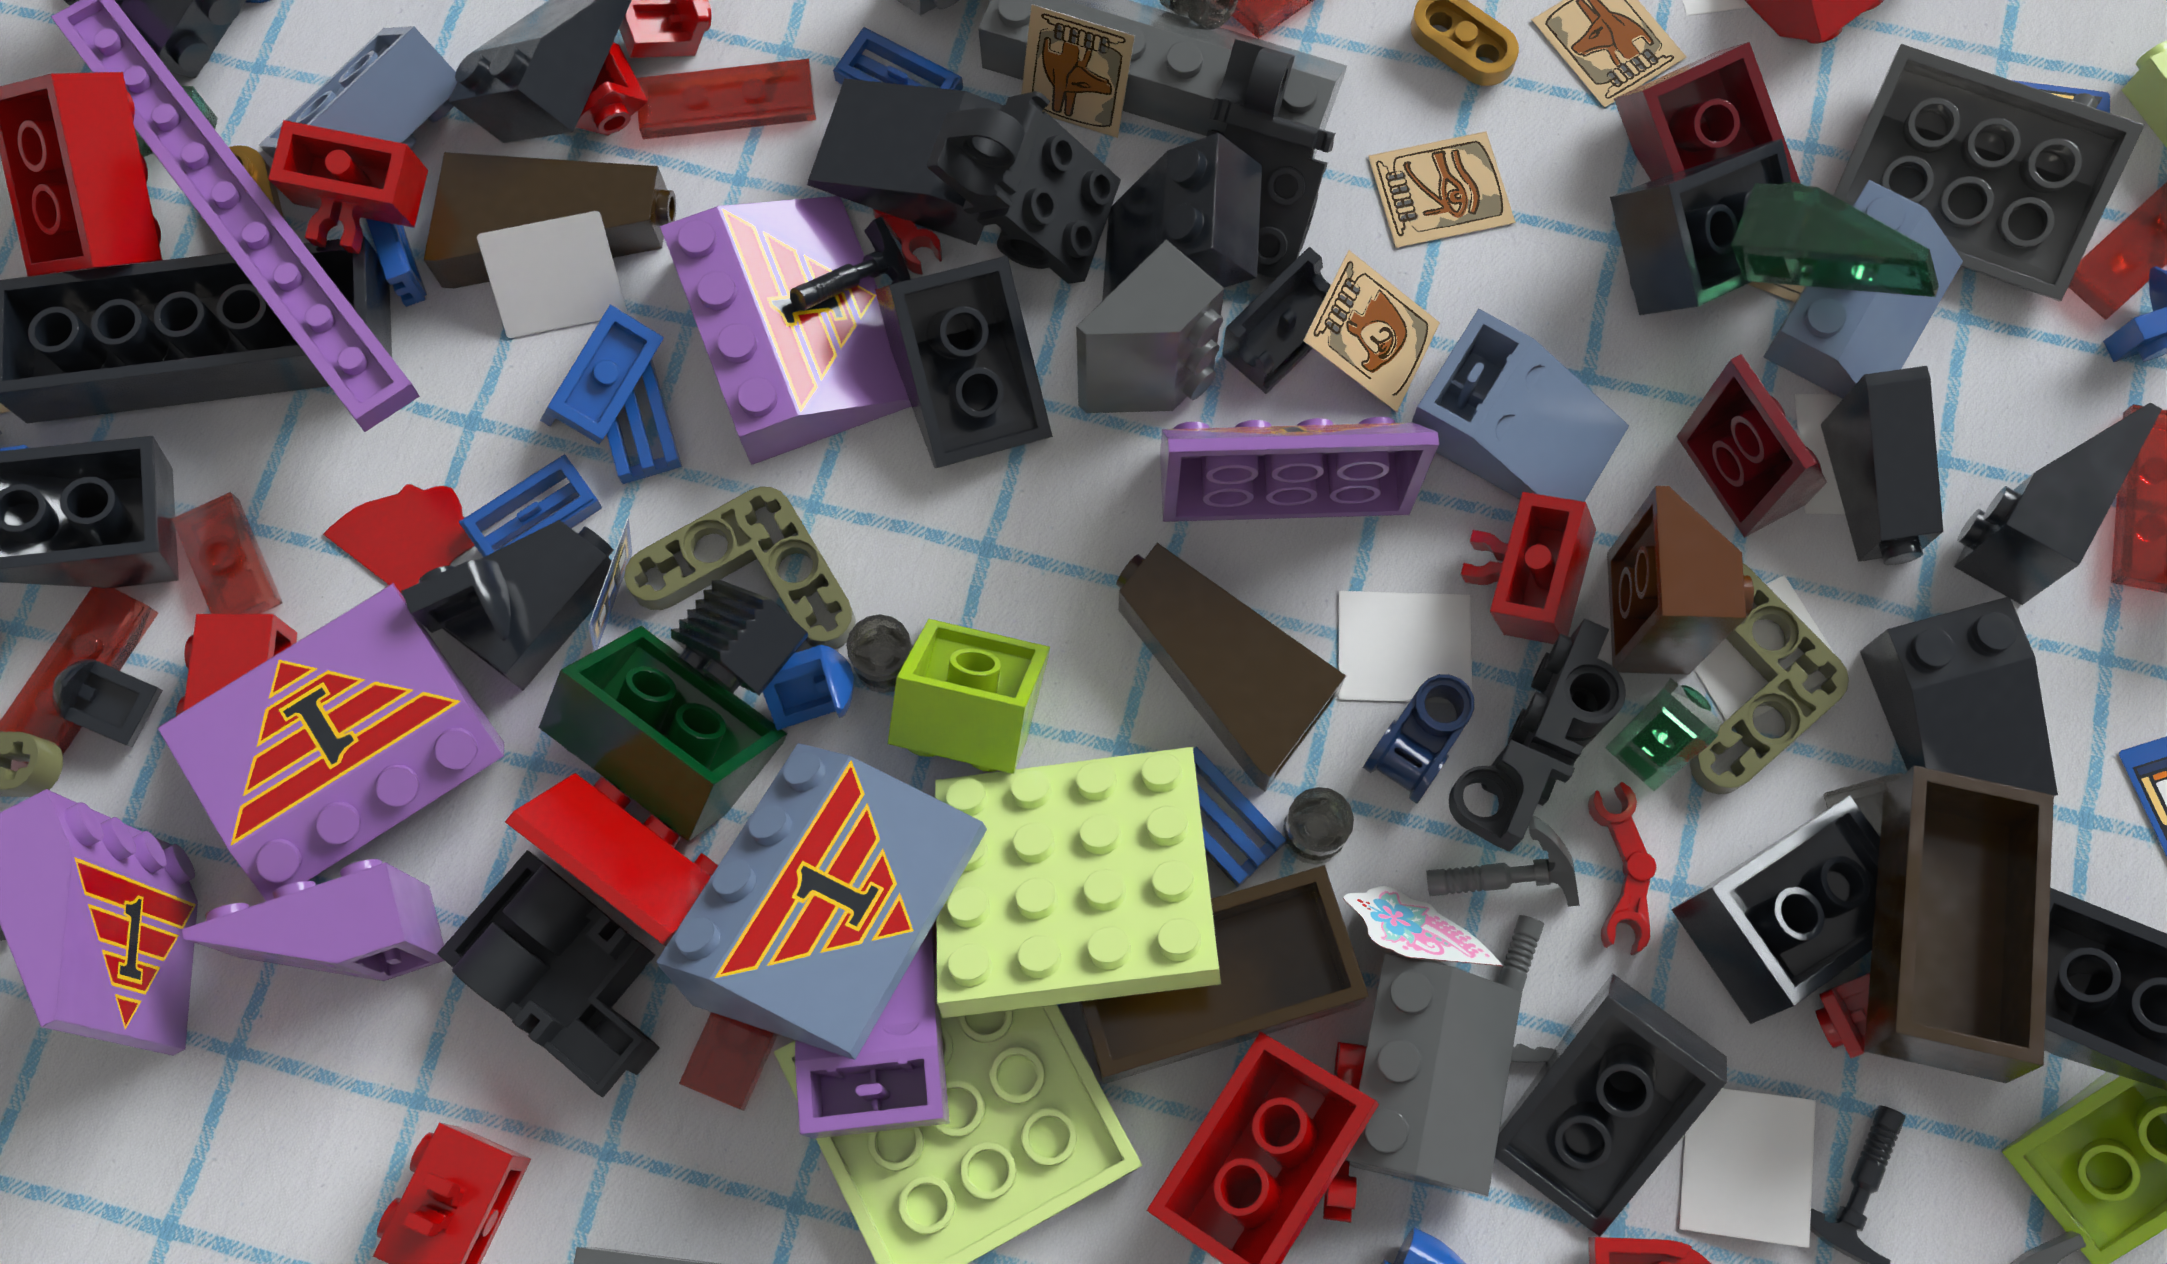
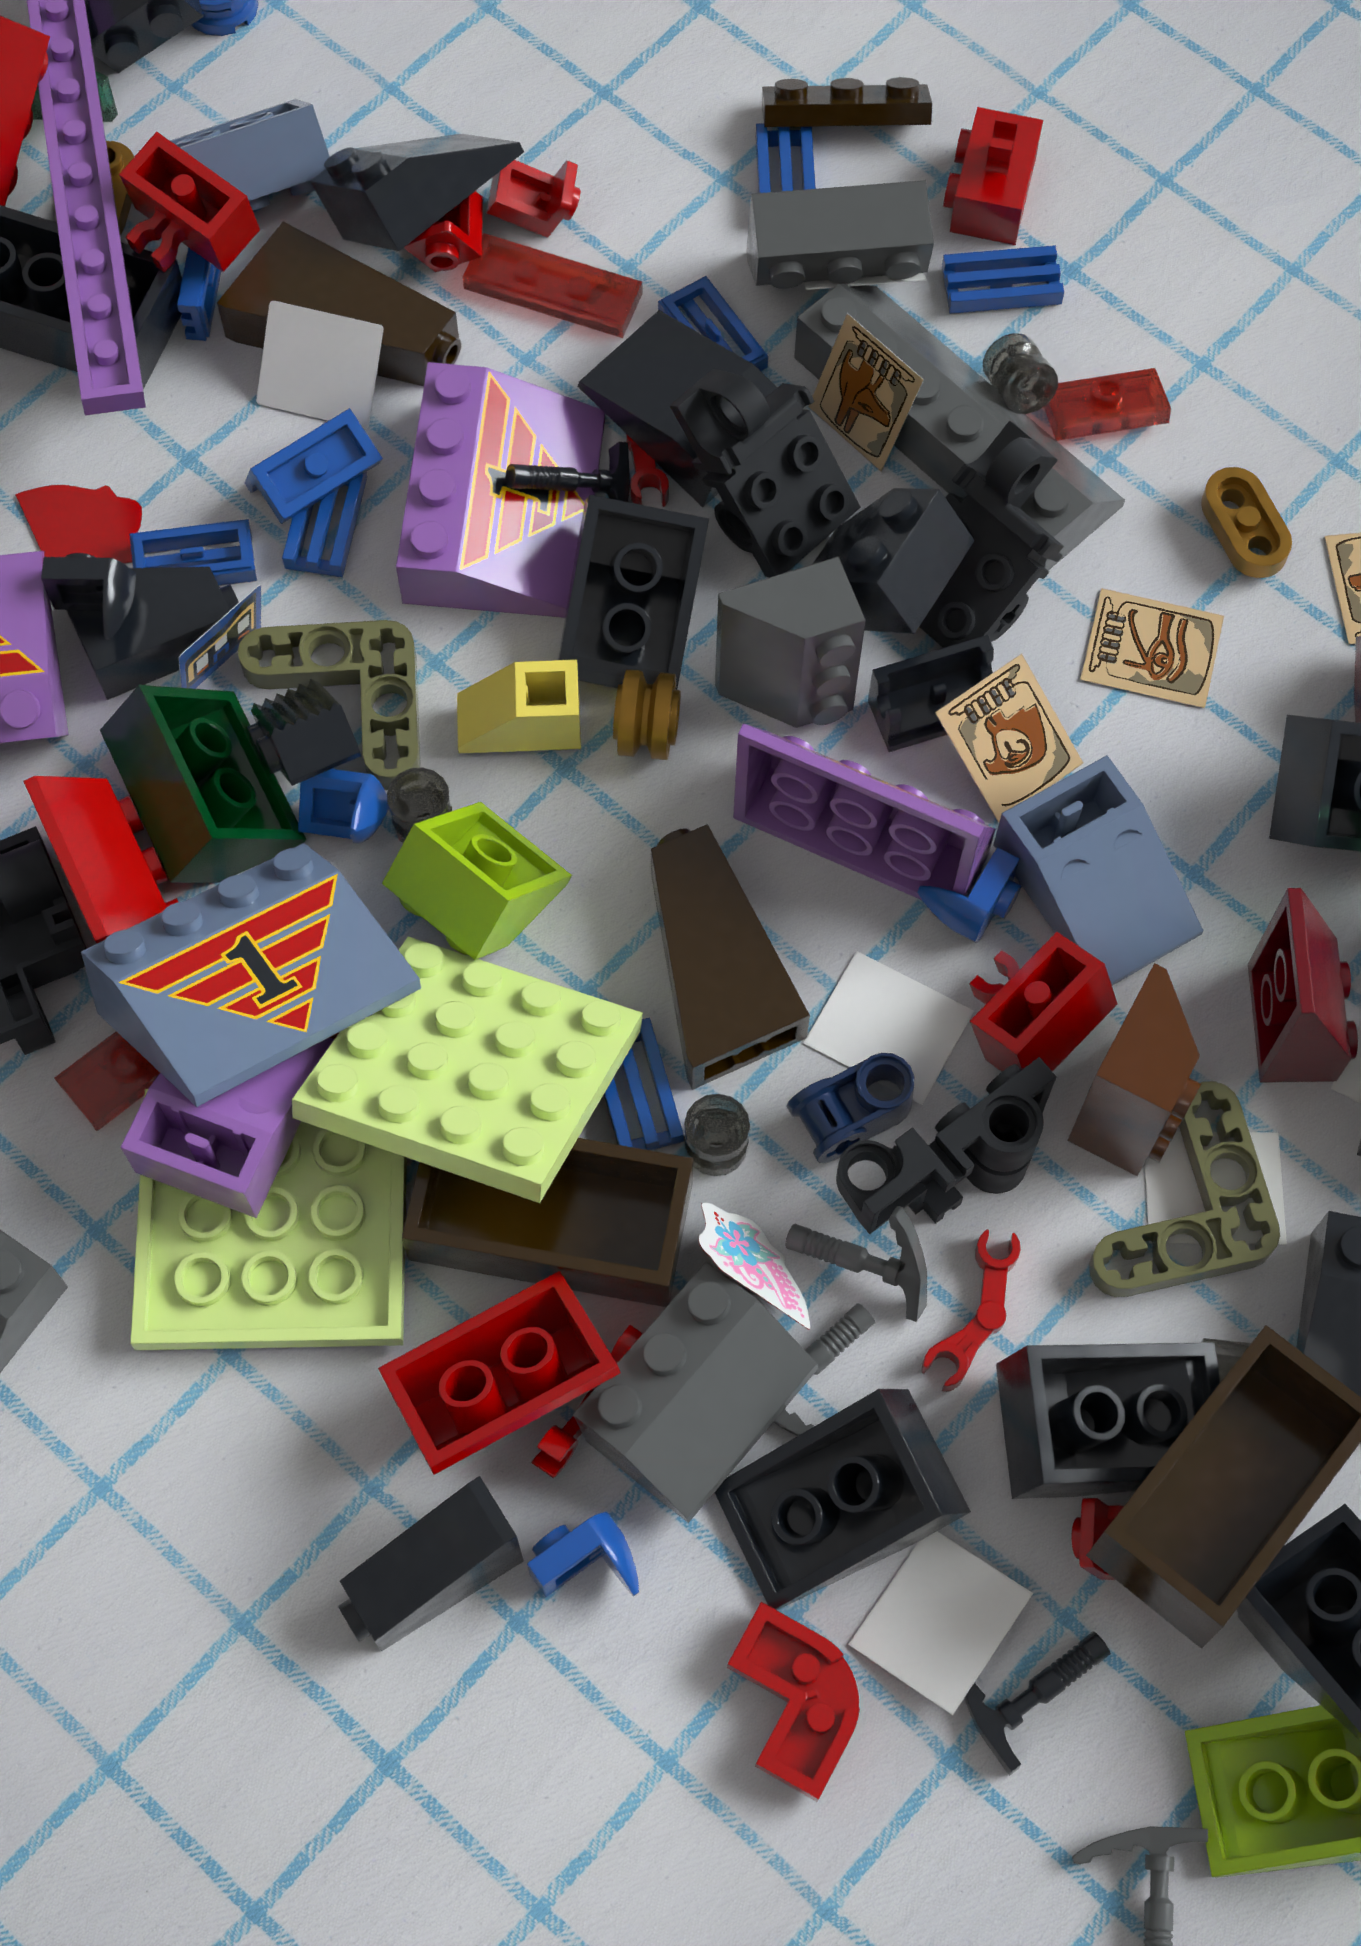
camera: 25 degrees right, 5 degrees down
clear green slope [1605,678,1722,791] -> none
none -> light yellow slope [457,660,581,754]
none -> pearl gold wheel [613,669,681,760]
none -> blue plate [917,847,1022,943]

